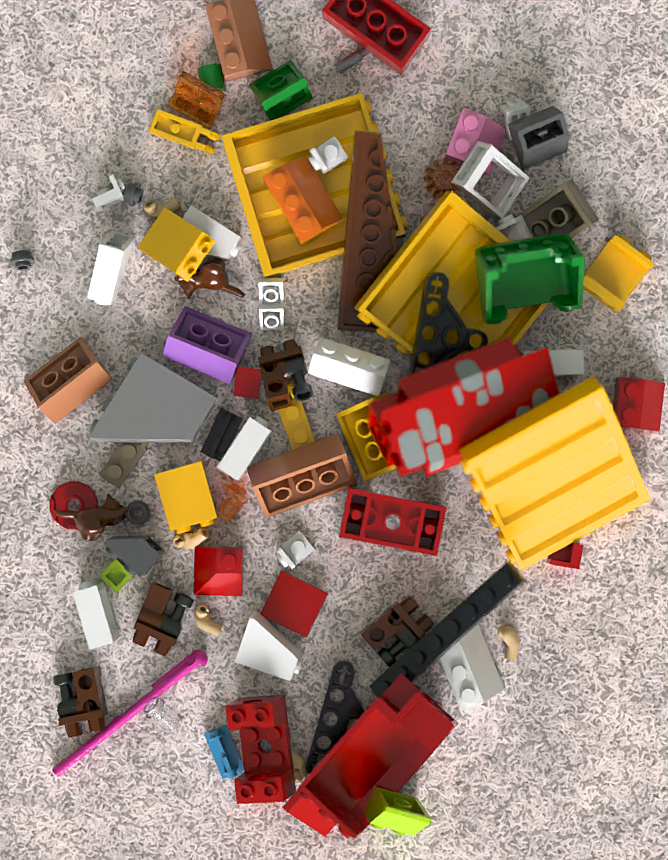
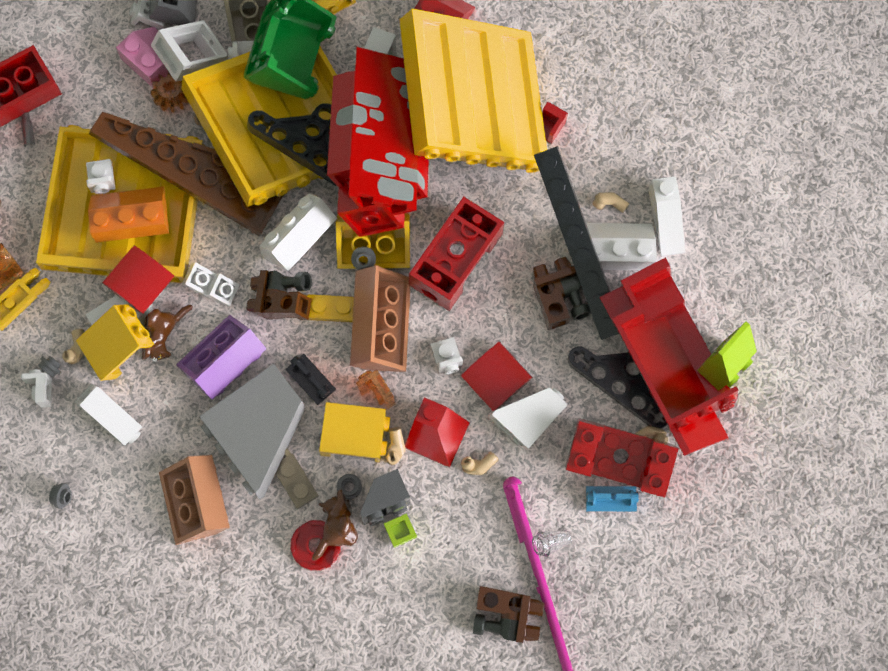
camera: 70 degrees left, 15 degrees down
white window [73,578,120,650] -> none
reddish brown hips [132,581,194,656] -> none
white window [217,416,272,481] -> none
red panel [233,366,261,399] -> none
green bracket [249,60,313,120] -> none
none -> red slope [102,245,174,314]
none -> dark grey plate [351,246,376,270]
none -> white slope [648,176,685,256]

